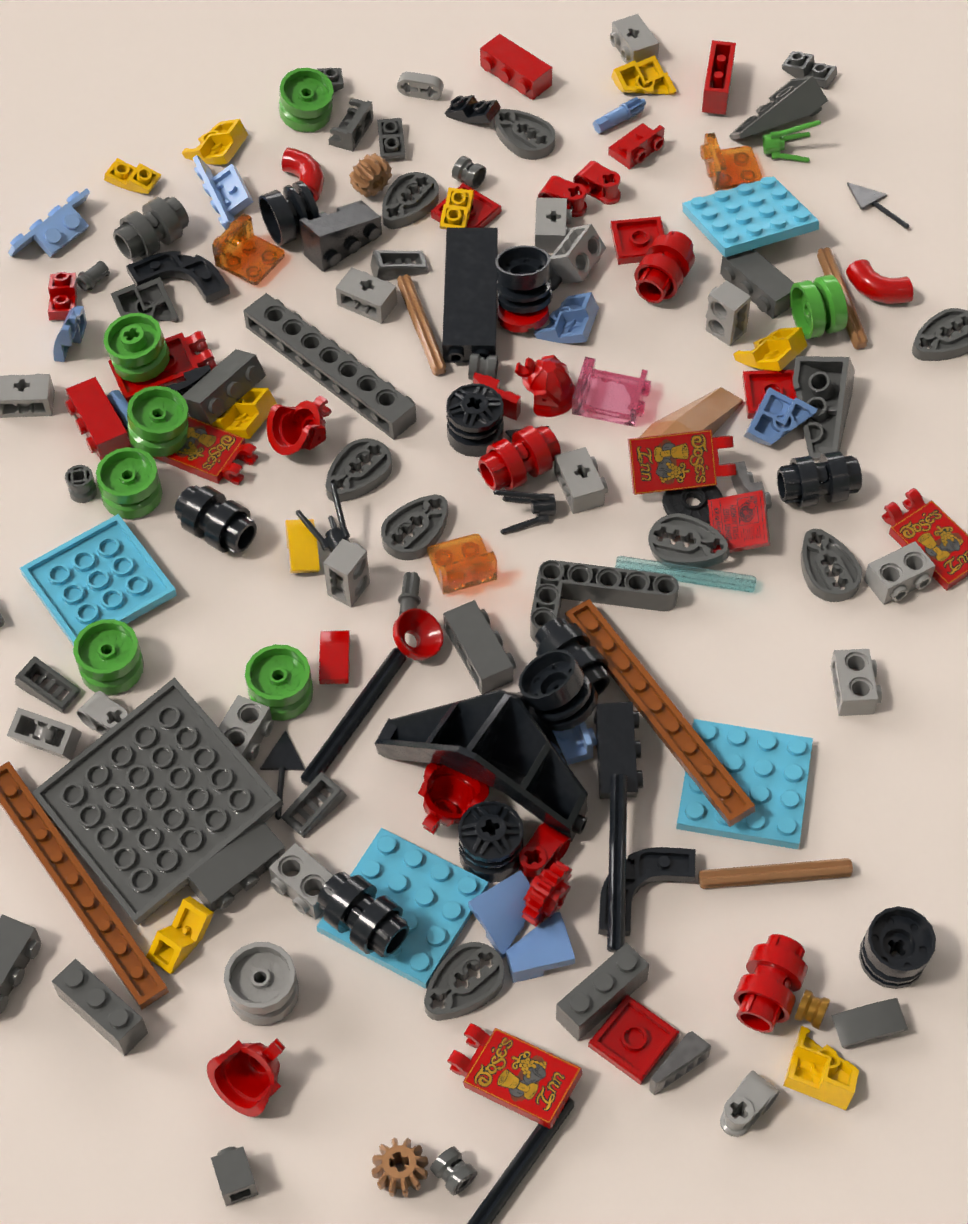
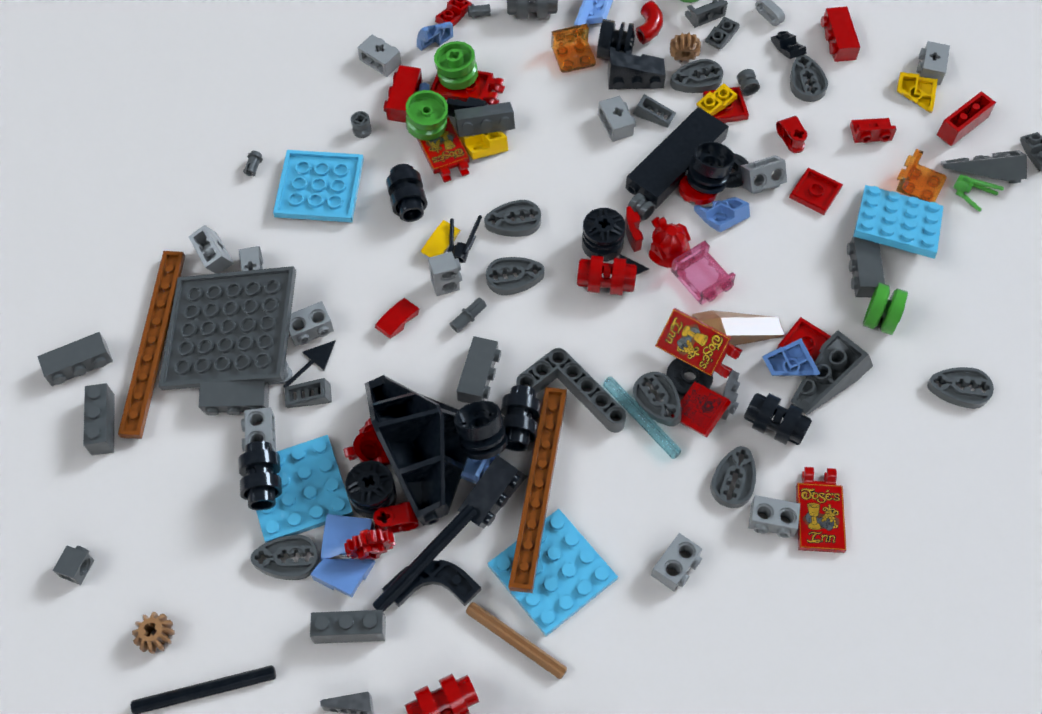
camera: 40 degrees right, 5 degrees up
dark grey slope [15,656,81,713] -> none
bright green wheel [73,619,144,695] -> none
bright green wheel [96,447,163,519] -> none
dark grey slope [111,277,179,321] -> none
black plate [126,251,230,303] -> none
yellow slope [146,896,214,974] -> none
red helmet [207,1038,286,1117] -> none
light grey wheel [224,942,299,1025] -> none
dark grey brick [243,293,416,440] -> none
bright green wheel [245,644,313,721] -> none
red helmet [267,395,332,455] -> none
black axle [301,647,407,786] -> none
red piece [393,608,443,661] -> none
medium nougat axle [397,274,446,376] -> none
clear orange bracket [427,534,497,595] -> none
dark grey wheel [430,1146,478,1196] -> none
red tile [447,1023,583,1129] -> none
black plant [493,490,556,534] -> none
light grey brick [535,198,572,253] -> none
light grey brick [554,447,608,514] -> none
red piece [573,161,621,205] -> none
red tile [588,995,680,1085] -> none
medium blue piece [593,97,646,134] -> none
red piece [634,231,695,303] -> none
light grey brick [706,280,751,346] -> none
yellow slope [733,327,808,371] -> none
medium nougat axle [817,247,868,350] -> none
red cylinder [846,259,914,304] -> none
piece [847,182,909,229] -> none

